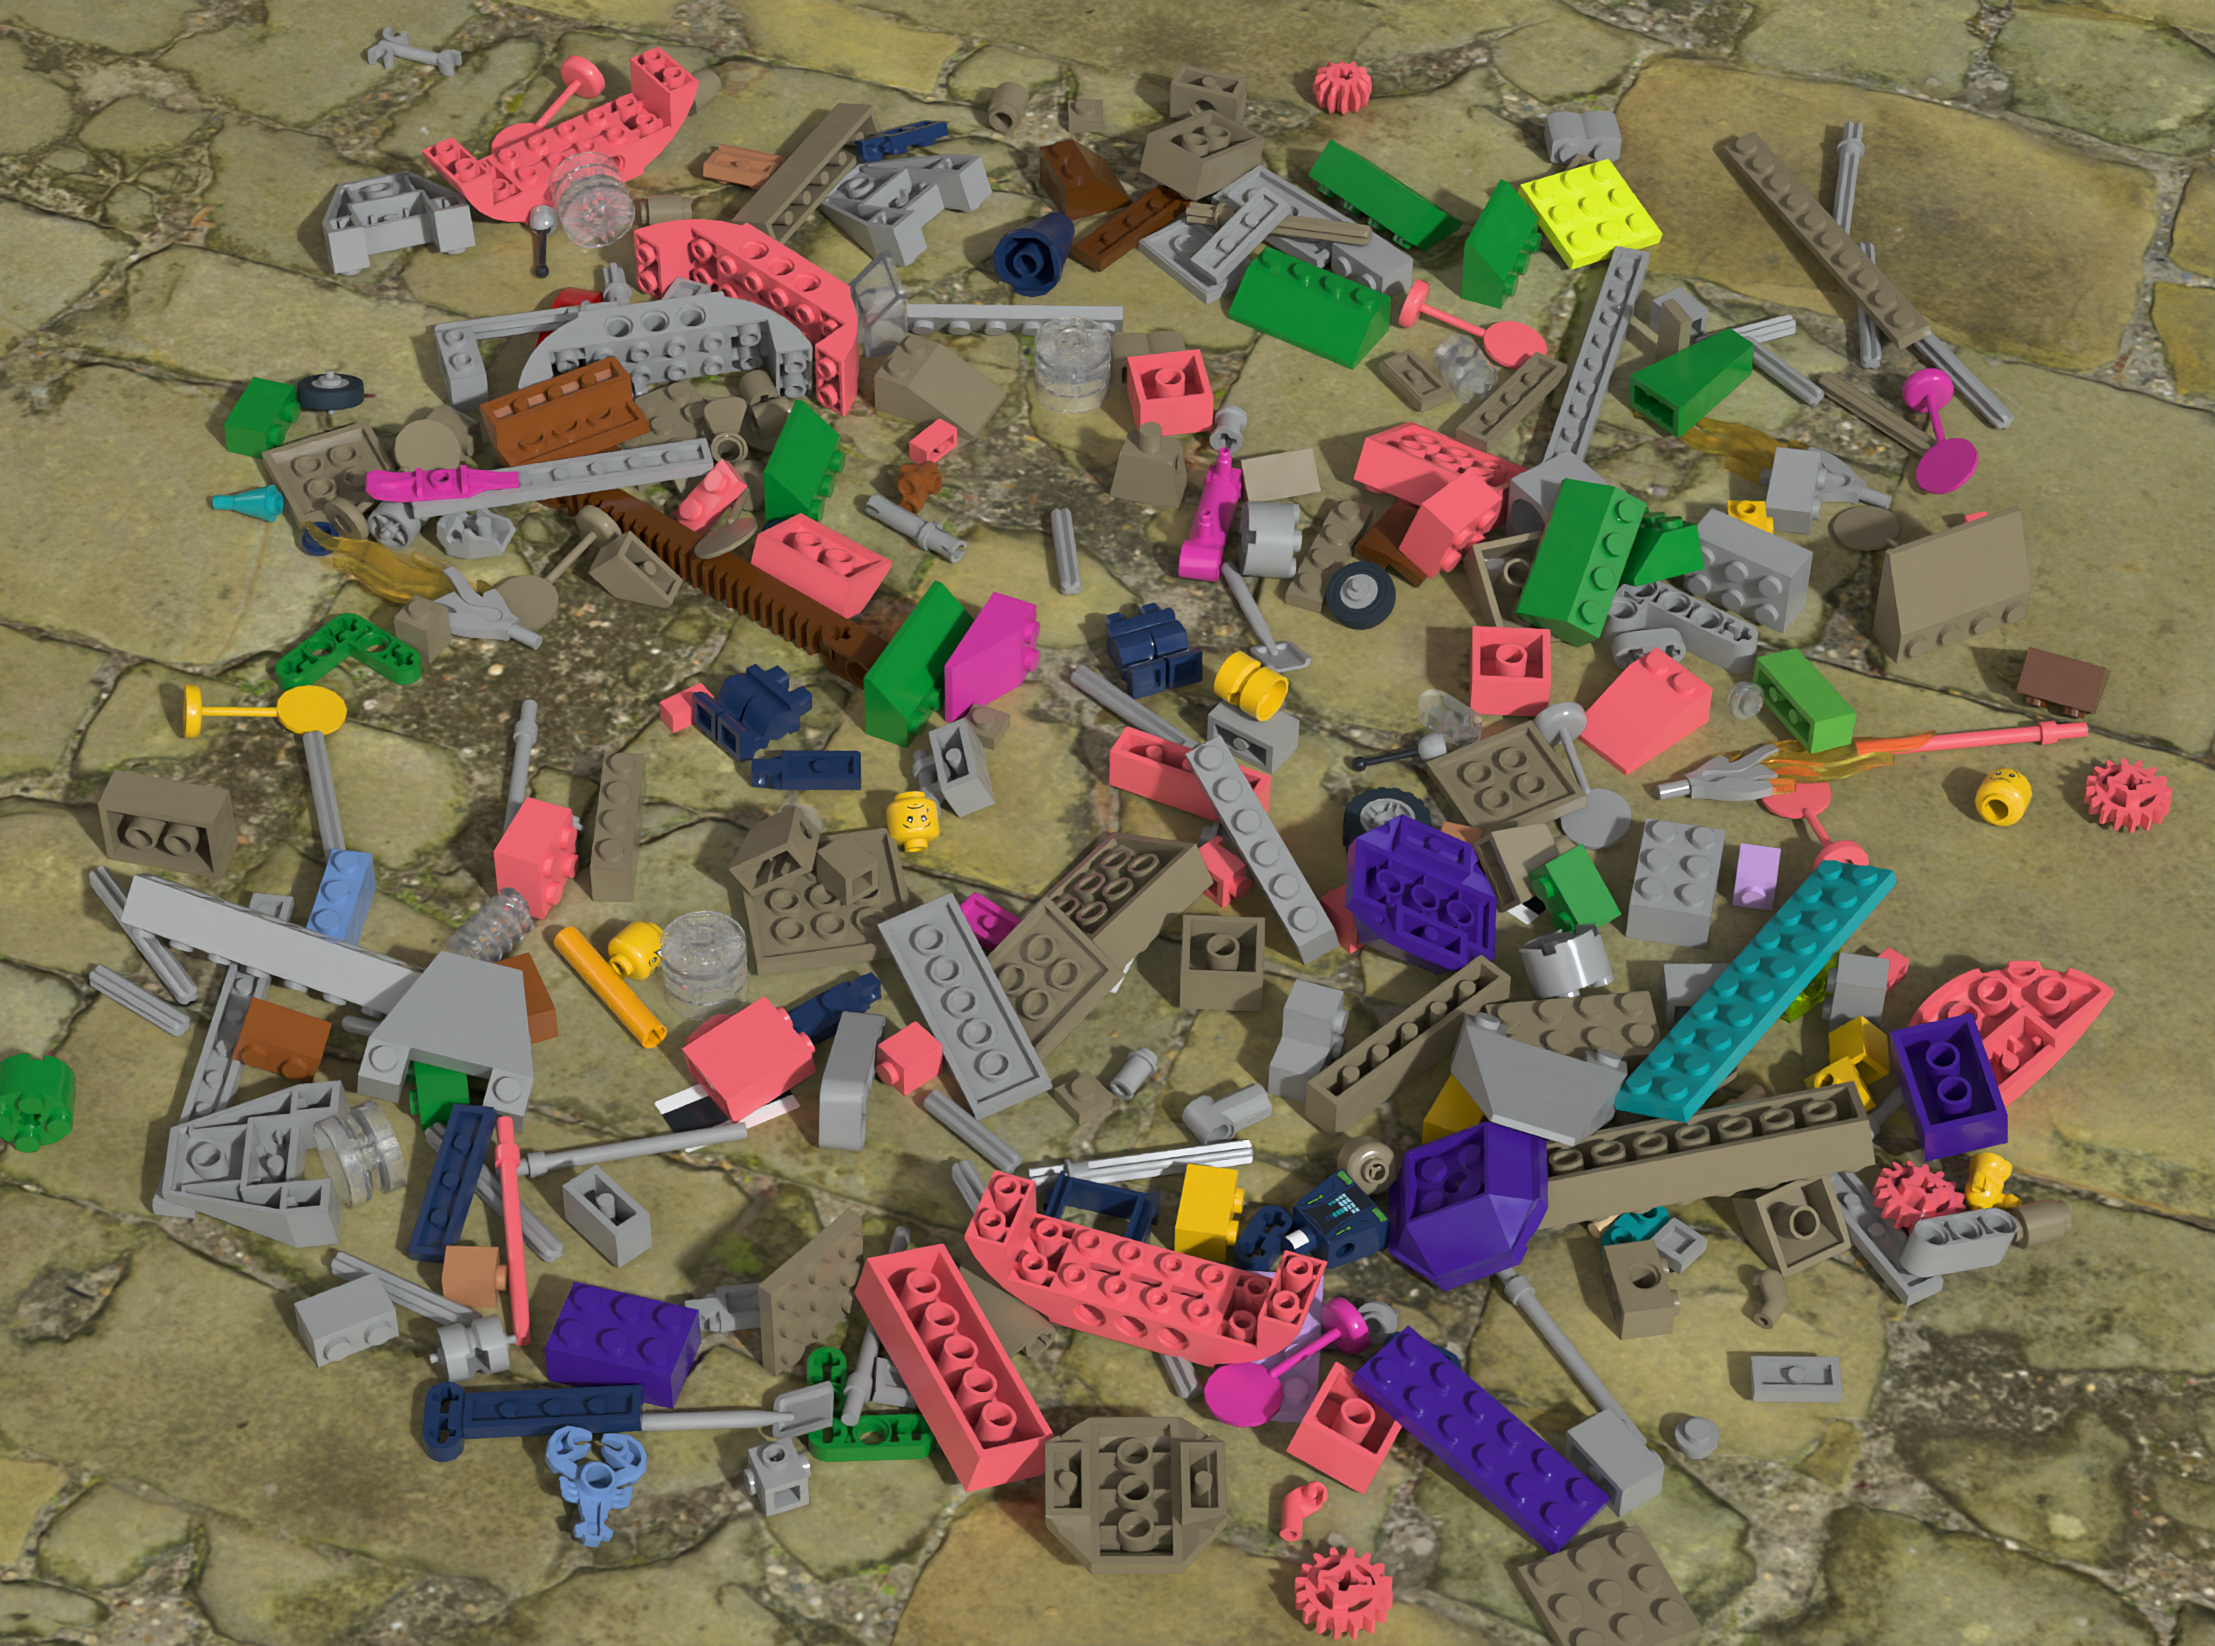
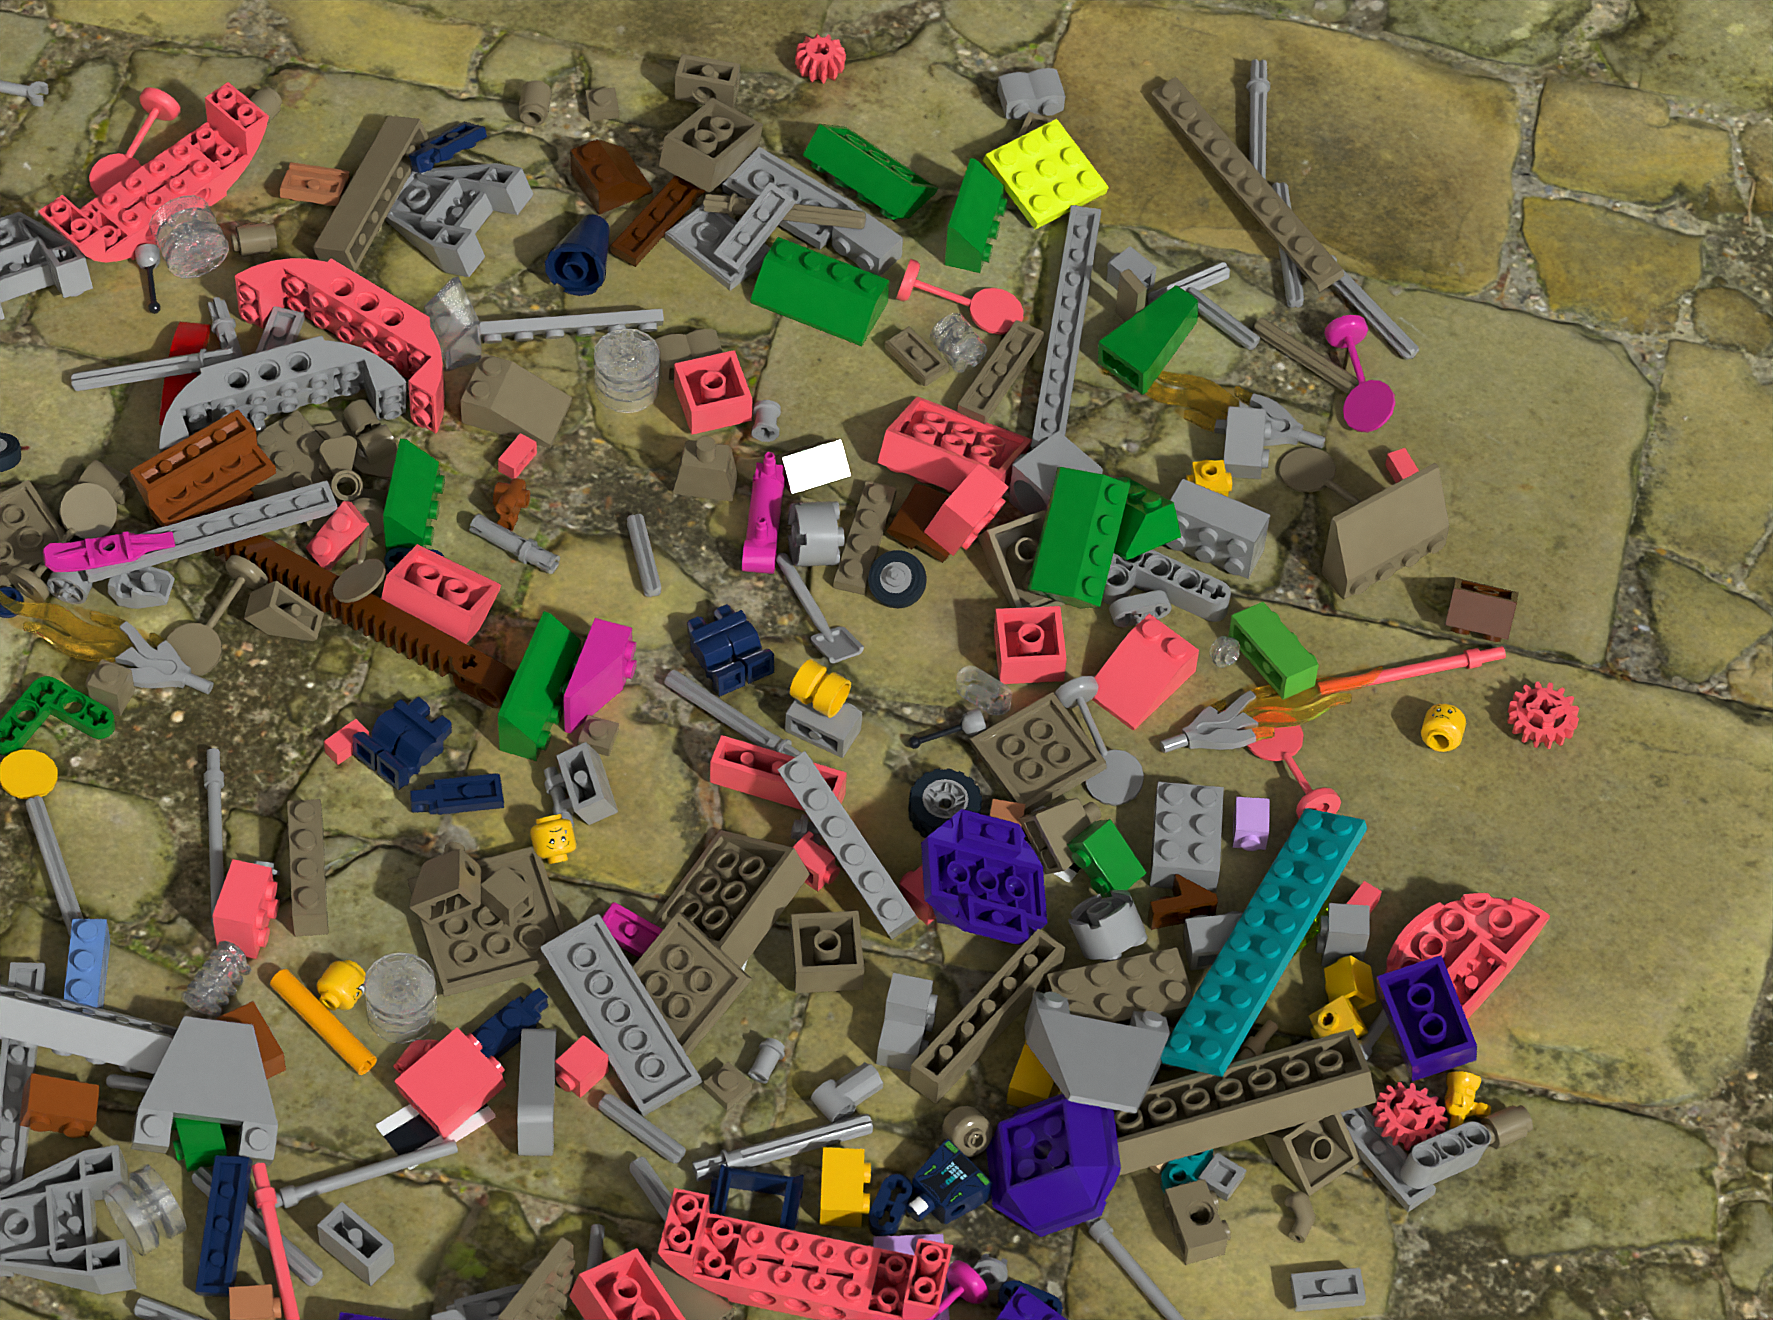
camera: 10 degrees left, 10 degrees up
light grey brick [436,327,489,412] -> none
none -> reddish brown slope [1147,874,1218,930]

